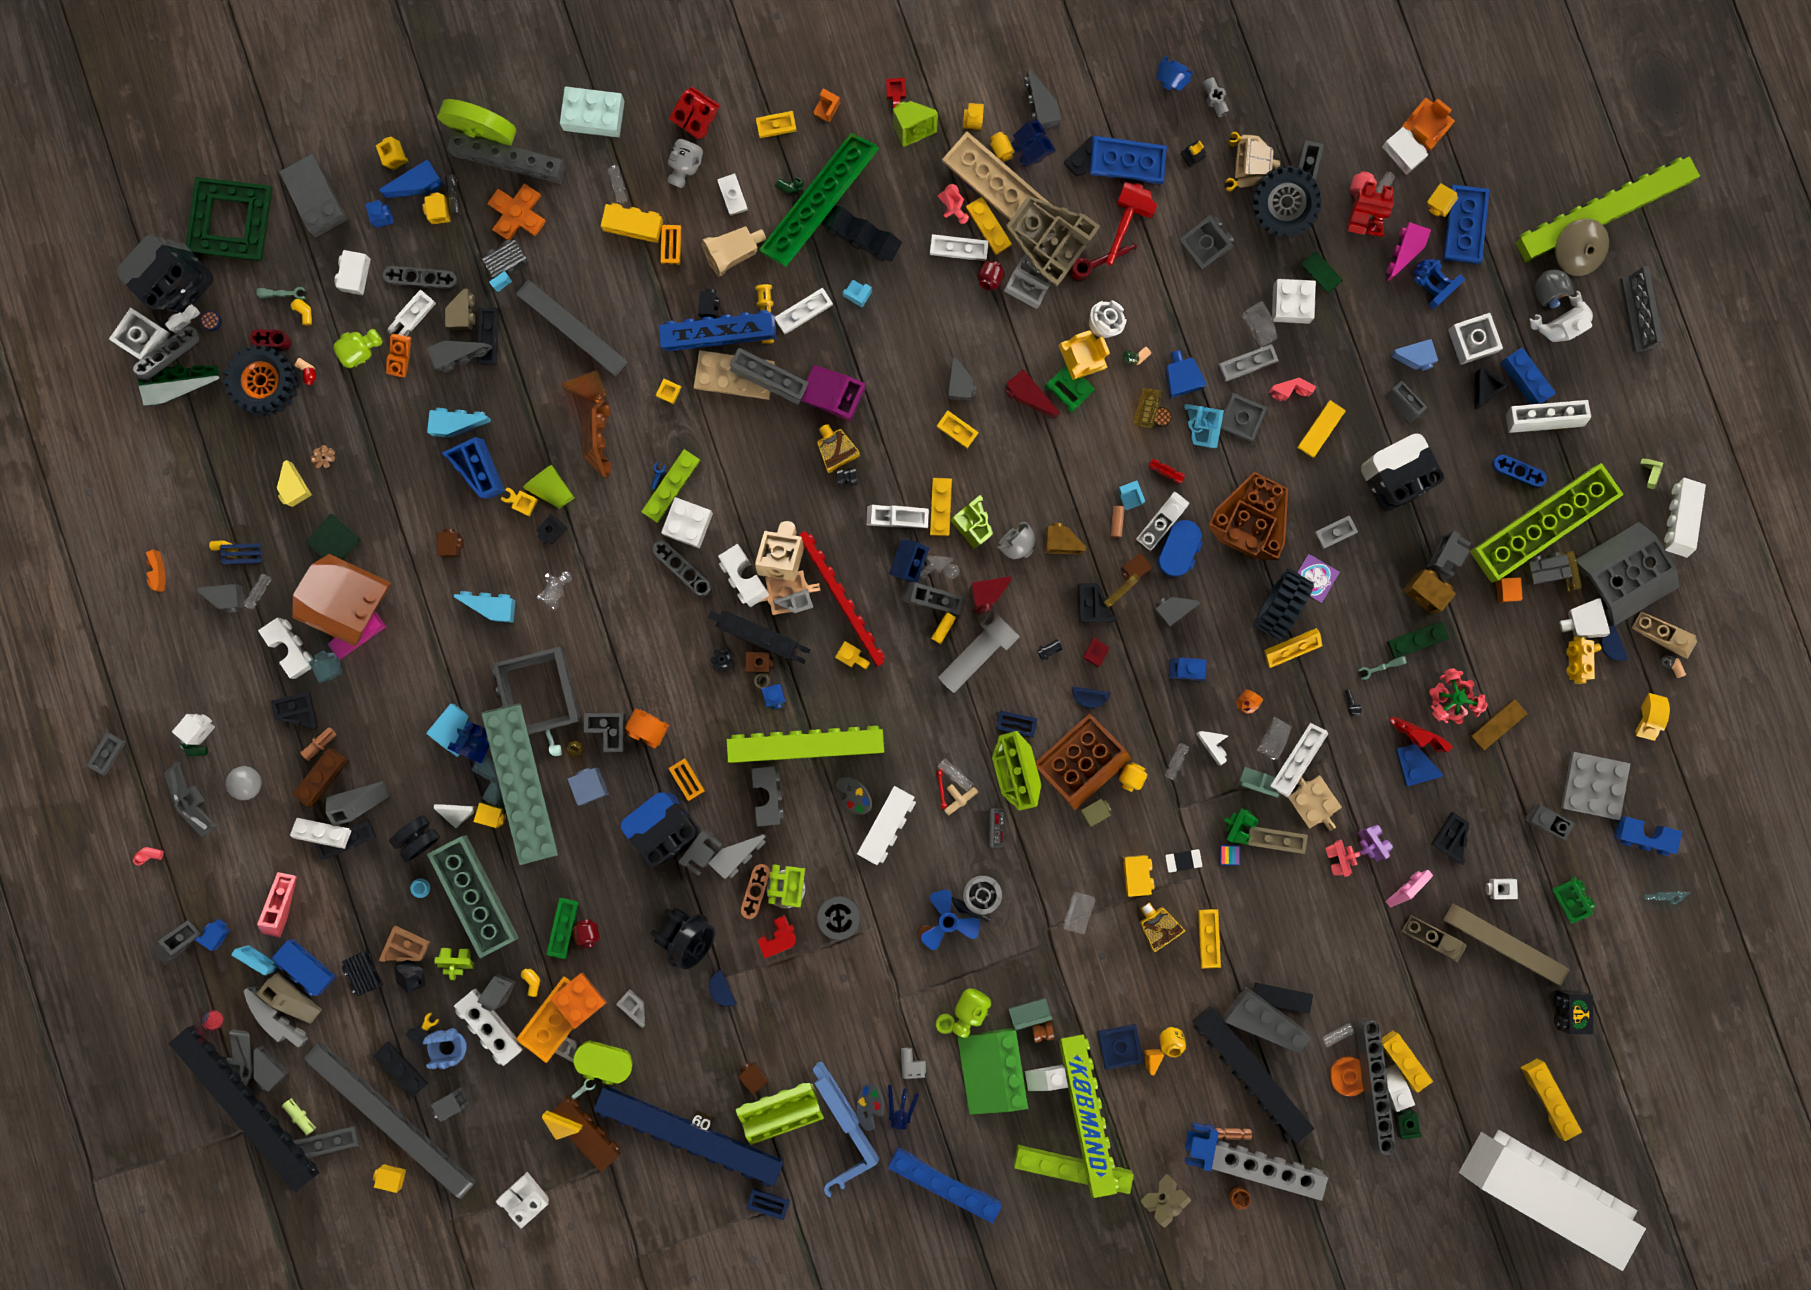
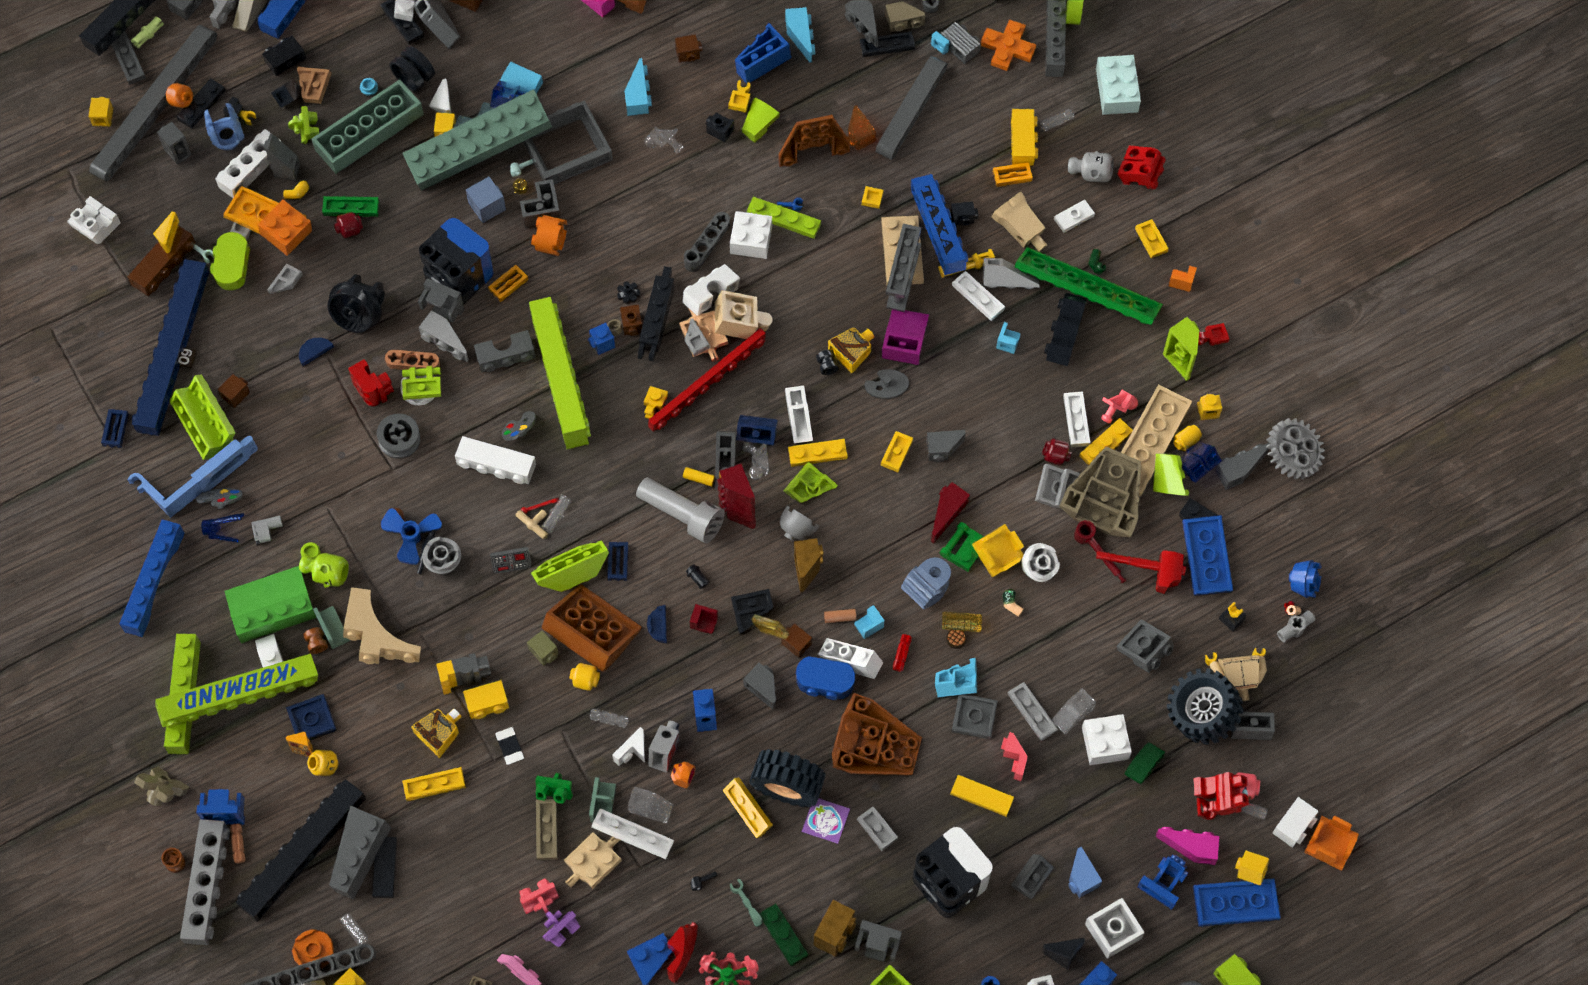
camera: 80 degrees right, 20 degrees down
clear panel [1062,891,1095,934] -> none
blue torso [1165,350,1207,399] -> none
tile [1220,845,1240,865] -> none
none -> orange head [166,83,193,108]
none -> tan arch [343,587,421,664]
none -> dark grey hips [436,653,491,695]
none -> light grey torso [648,721,679,772]
none -> dark grey piece [865,369,909,399]
none -> sand blue piece [901,558,951,609]
none -> light grey slope [983,258,1039,289]
none -> lime slope [1153,453,1189,496]
none -> light grey gear [1266,418,1325,479]
none -> light nougat arm [1284,601,1301,616]

